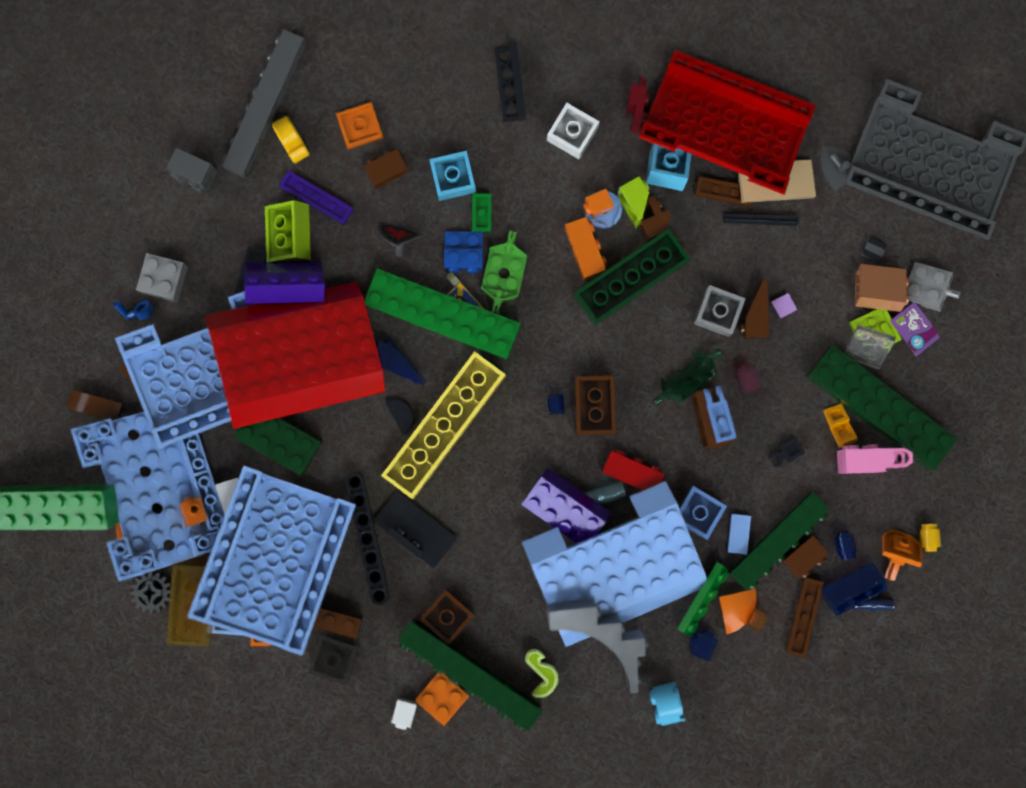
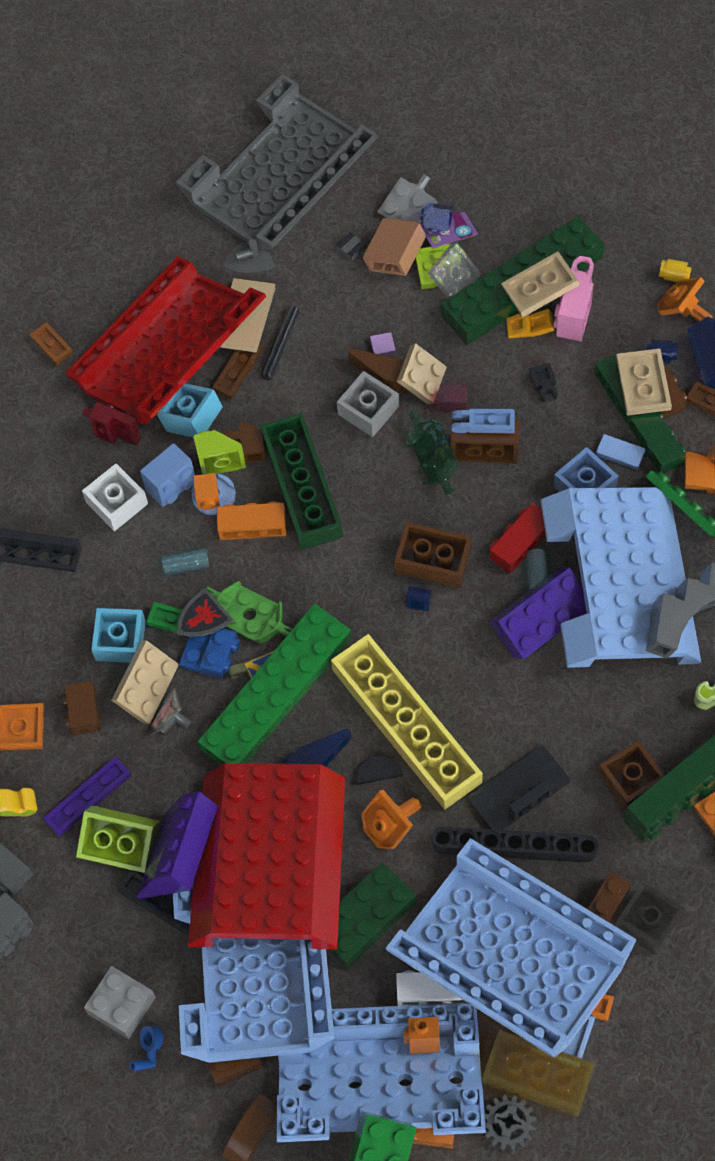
camera: 70 degrees left, 20 degrees down
none -> dark orange plate [29,322,74,366]
none -> tan plate [111,640,179,724]
none -> medium blue brick [140,443,195,507]
none -> clear light blue axle [162,548,210,576]
none -> shield [177,588,234,637]
none -> orange piece [362,790,421,850]
none -> tan plate [397,344,447,404]
none -> clear blue brick [420,203,454,232]
none -> tan plate [501,252,580,317]
none -> tan plate [616,349,672,415]

